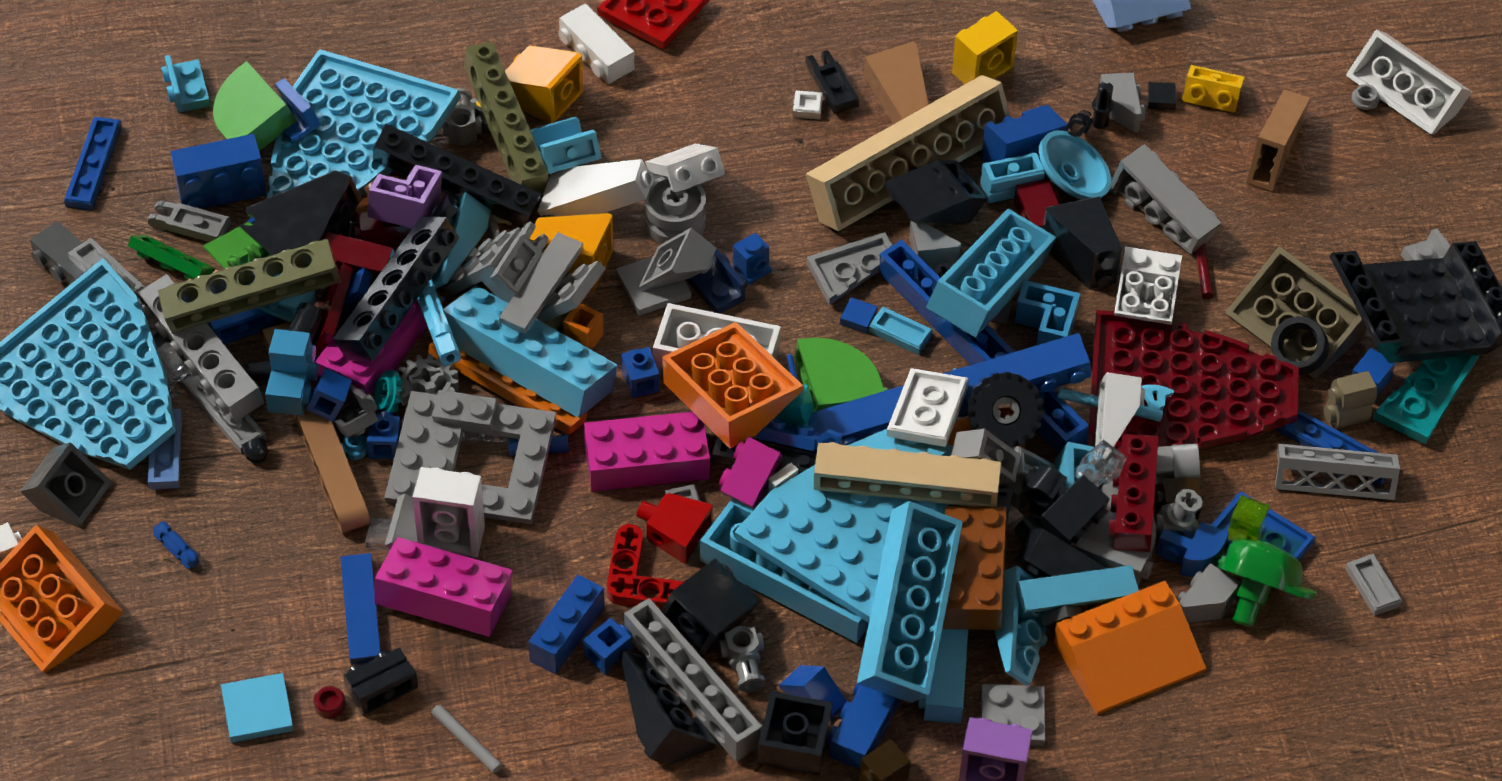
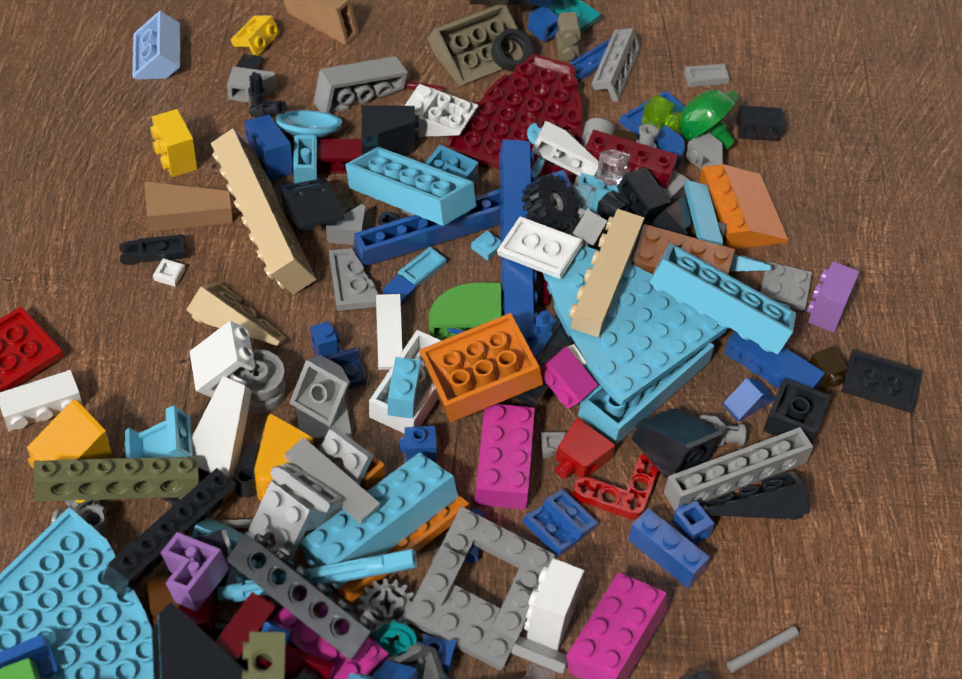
camera: 80 degrees left, 0 degrees up
none -> tan wedge [187,282,287,345]
none -> white slope [376,294,402,370]
none -> medium azure brick [388,357,421,419]
none -> blue slope [522,489,598,557]
none -> clear tile [571,181,596,210]
none -> black brick [736,106,784,141]

